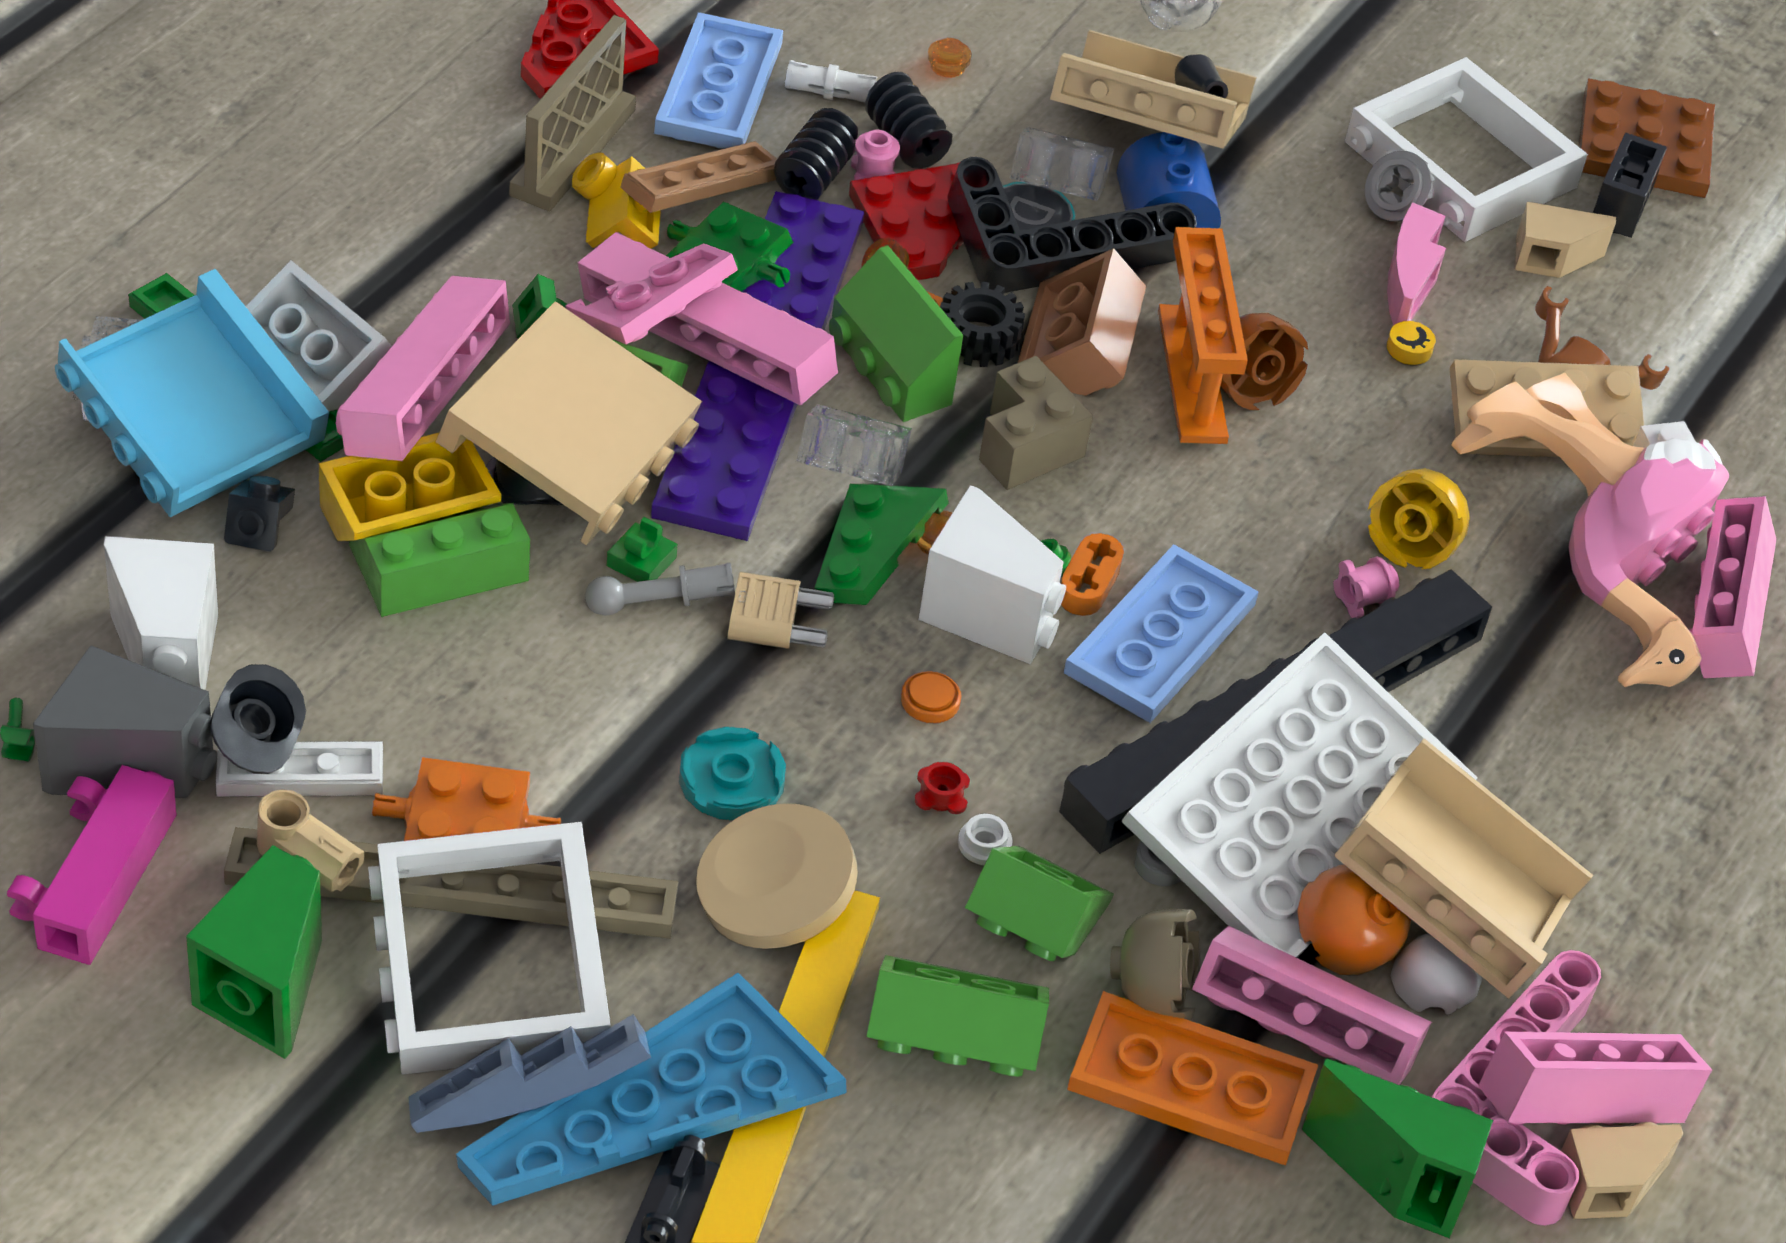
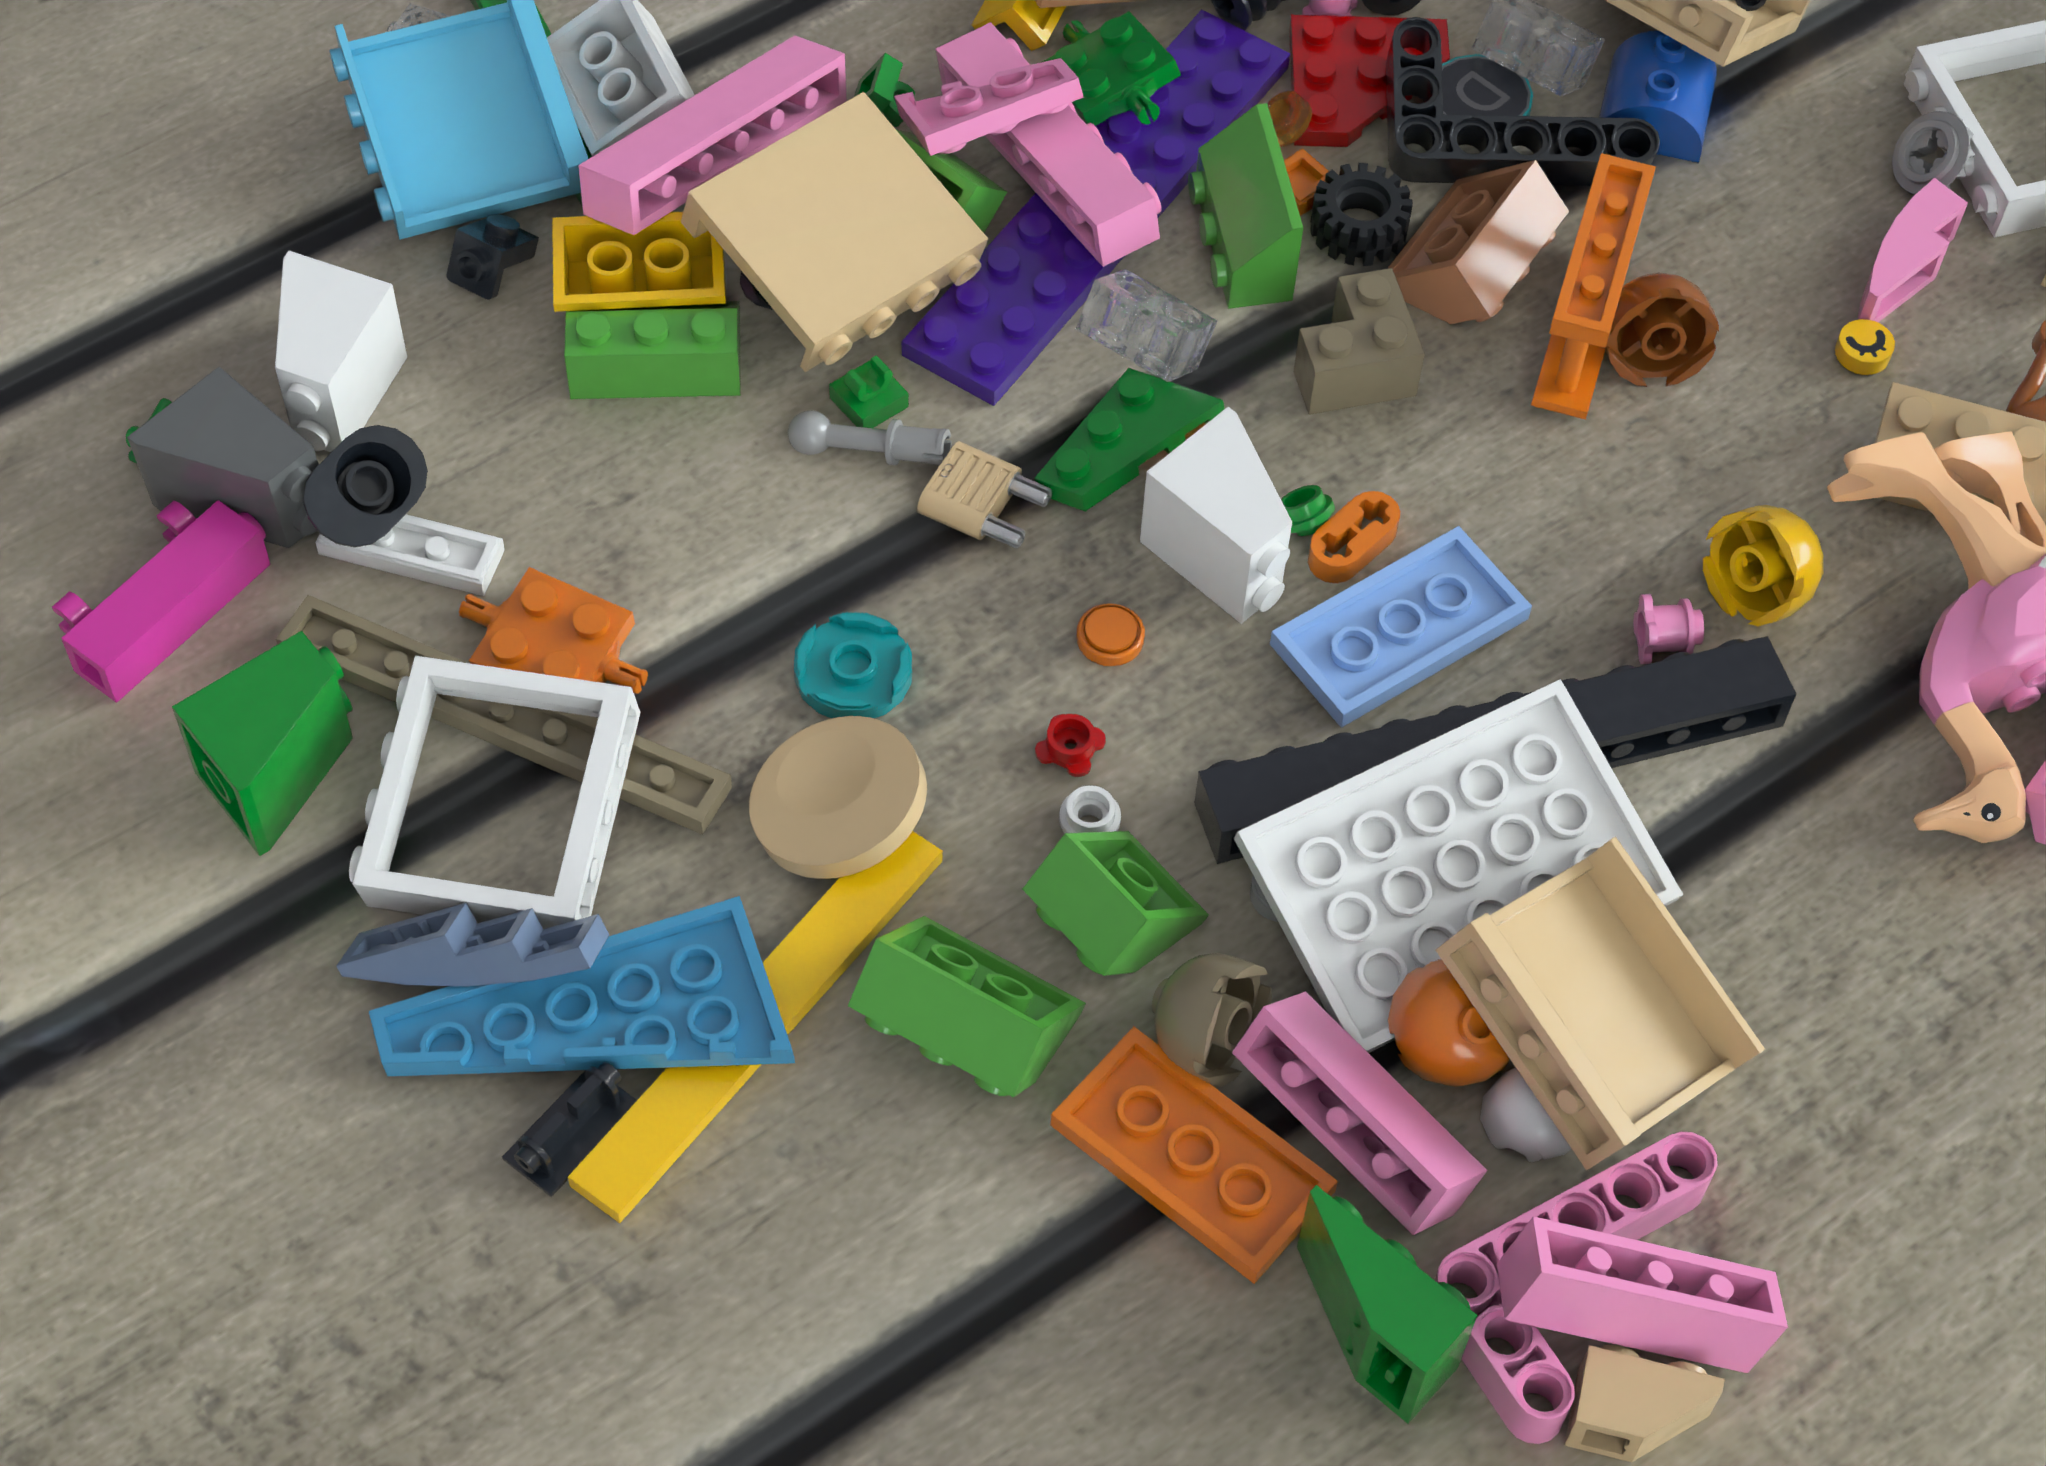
camera: 25 degrees right, 10 degrees up
tan piece [256,789,364,892] -> none

